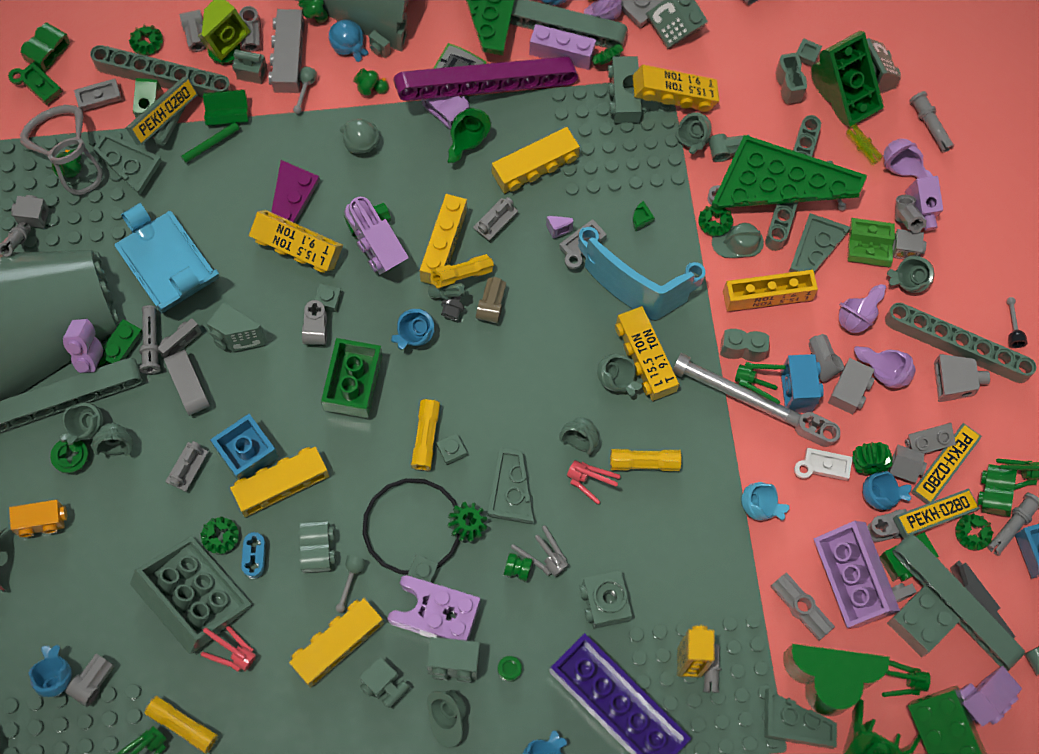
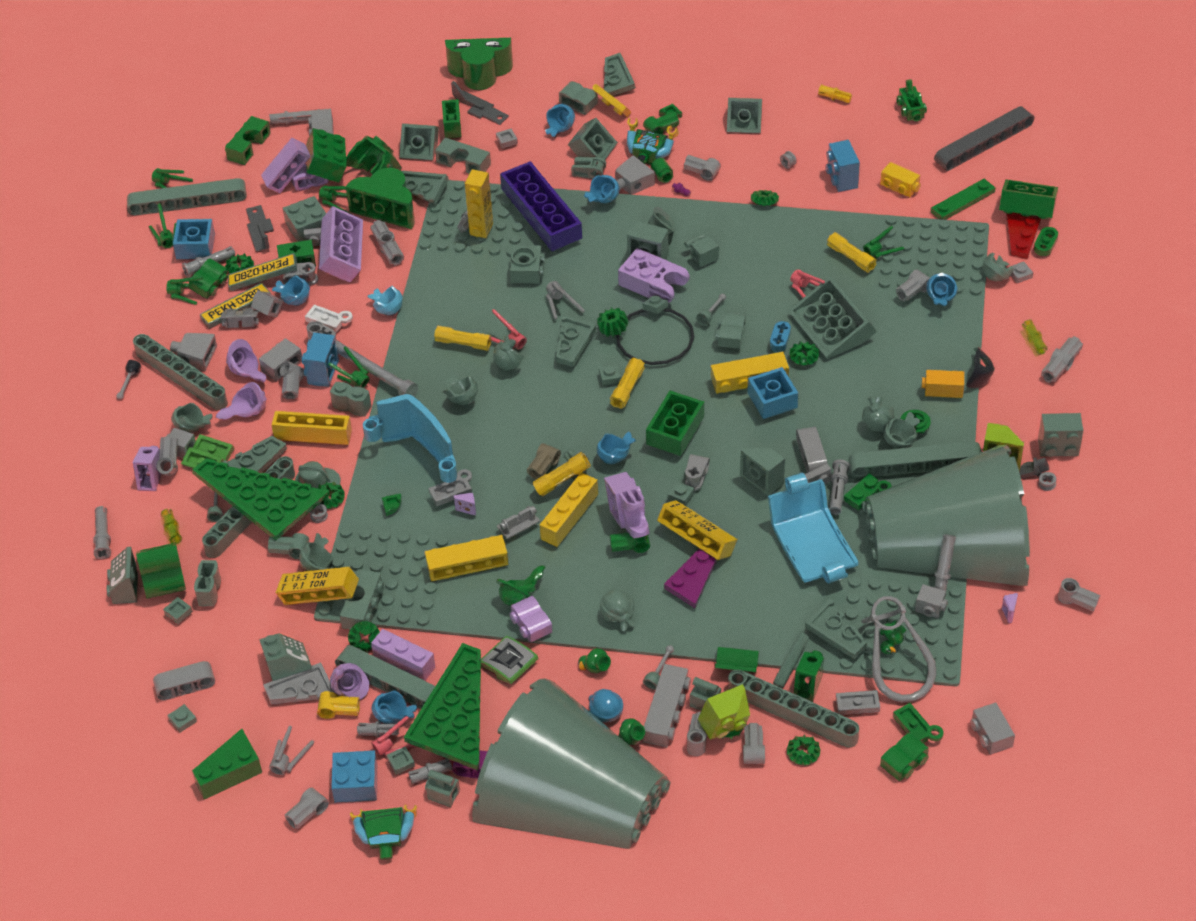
camera: 160 degrees left, 20 degrees down
lavender brick [63,319,103,373] -> none
tile [126,77,198,146] -> none
light grey hinge [165,441,209,492] -> none
green bar [181,122,239,163] -> none
yellow brick [289,598,384,688] -> none
sand green plate [369,30,391,59] -> none
magenta beam [393,57,578,101] -> none
green tile [498,656,522,681] -> none
green wheel [504,553,533,582] -> none
yellow brick [615,306,679,401] -> none
green gear [852,442,893,475] -> none
lavender piece [884,139,933,179] -> none
sand green beam [893,534,1025,671] -> none

